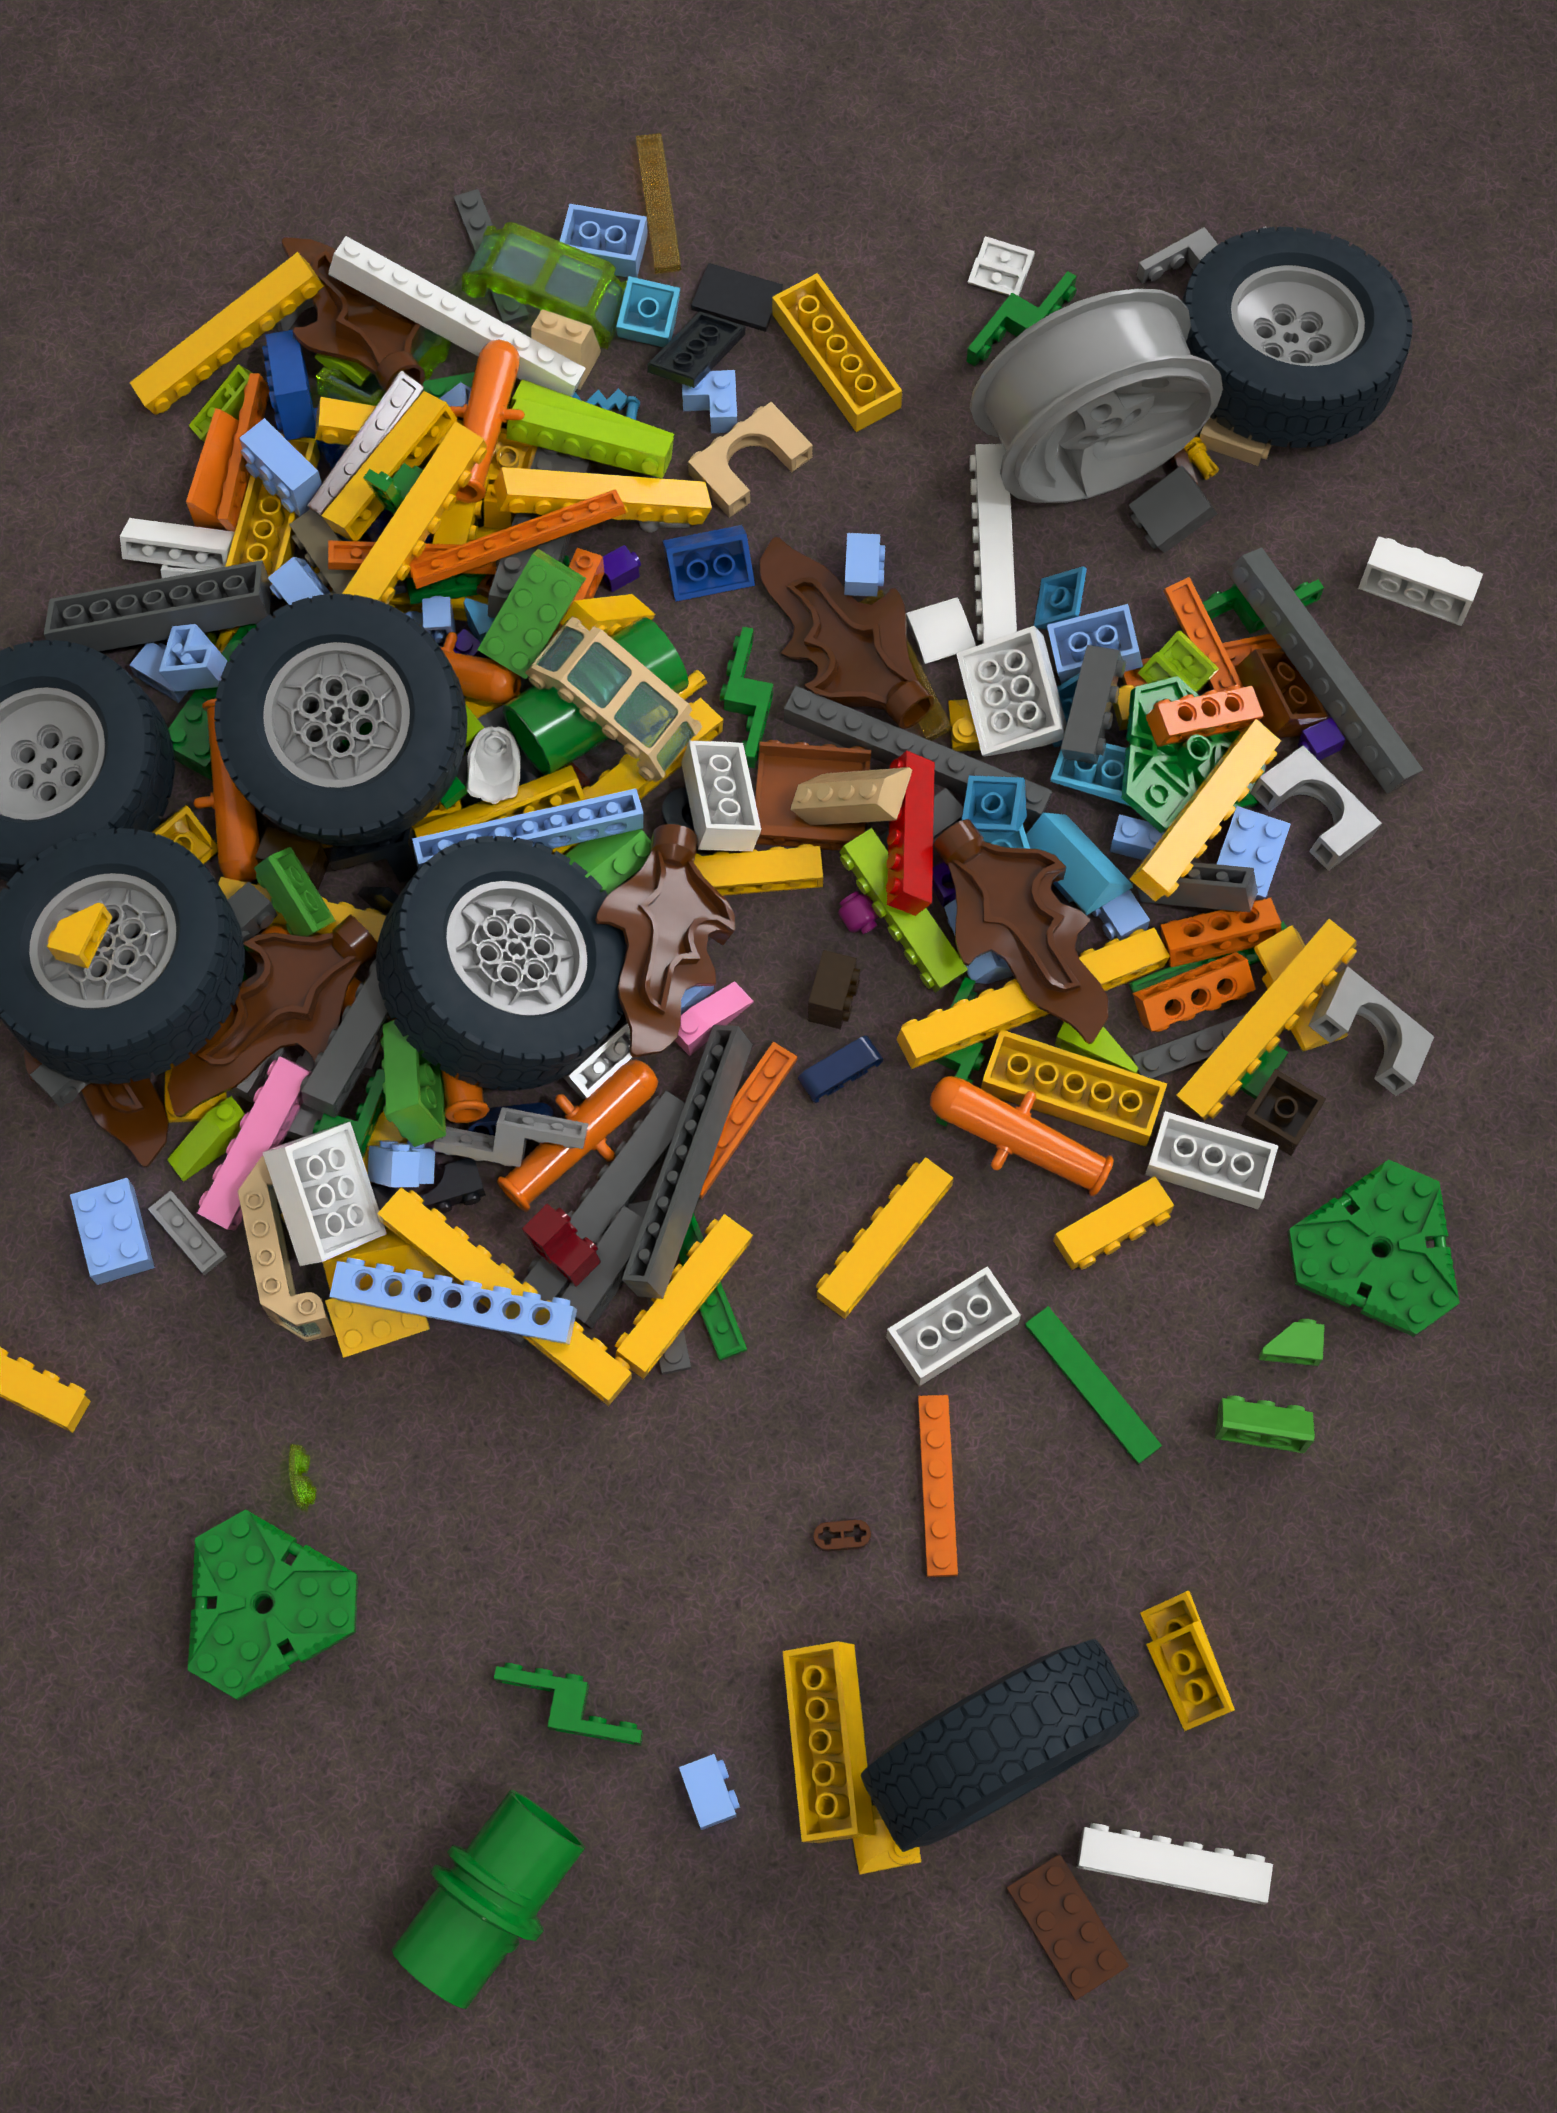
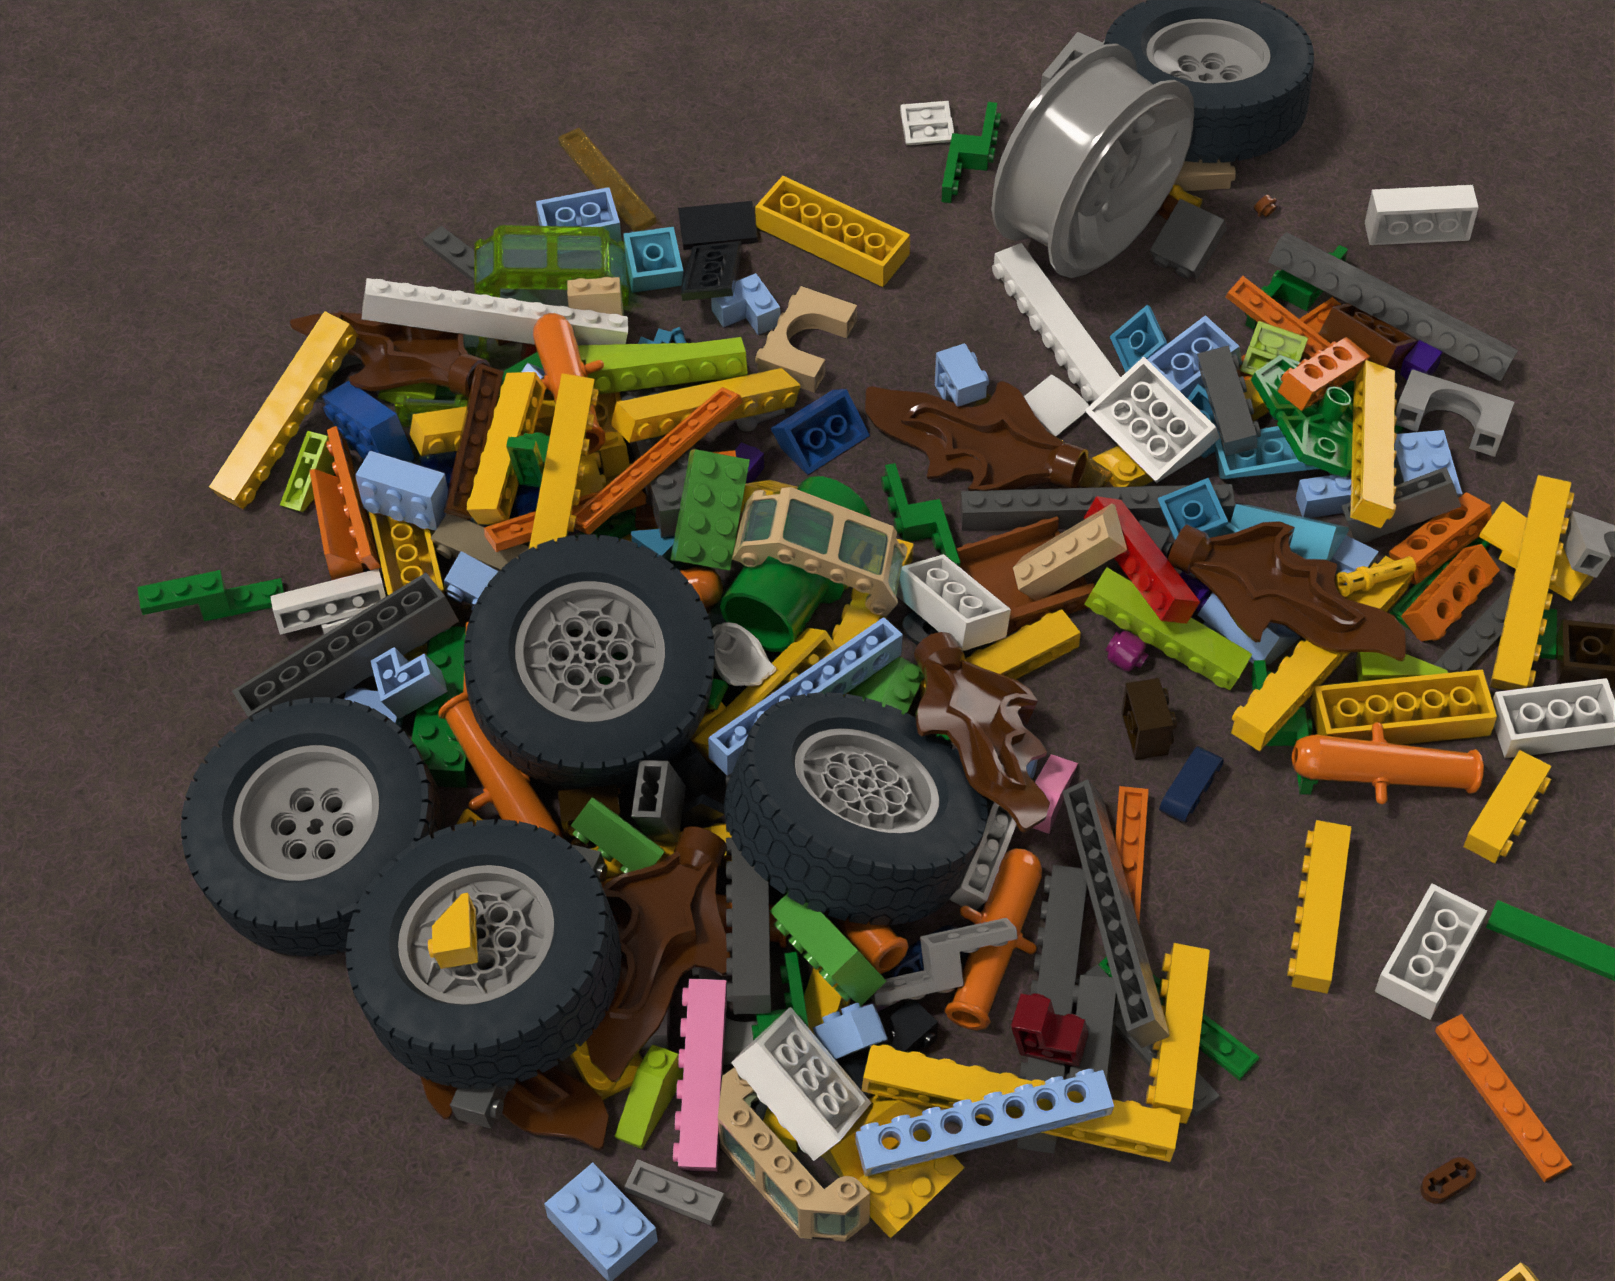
camera: 25 degrees left, 15 degrees down
none -> green bracket [137,570,284,621]
none -> dark grey brick [631,760,686,842]
none -> dark orange plate [1254,194,1277,217]
none -> yellow pin [1335,556,1416,597]

